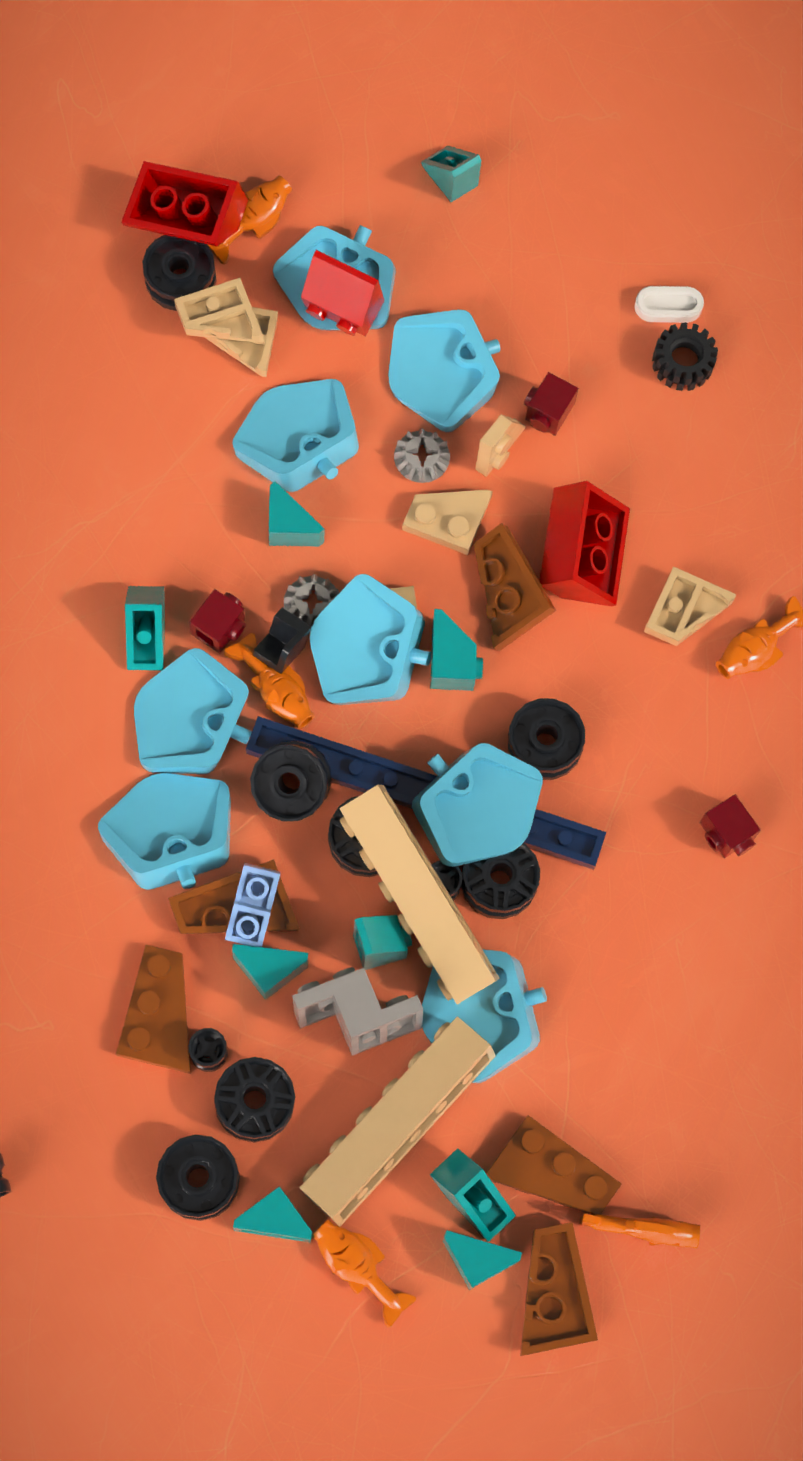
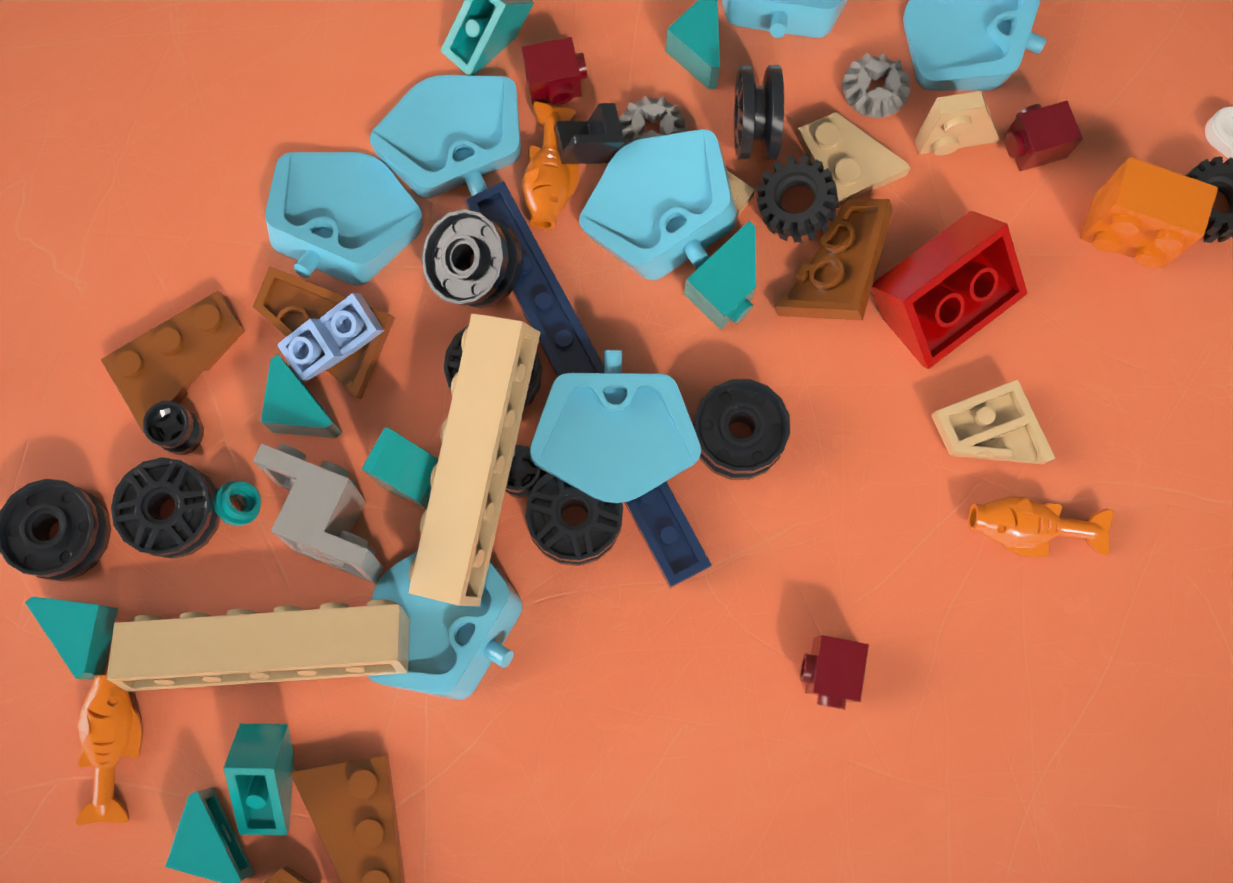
camera: 50 degrees right, 5 degrees up
none -> teal plate [213,481,261,526]
none -> black wheel [734,65,784,159]
none -> black tyre [756,155,839,243]
none -> orange brick [1080,157,1218,268]

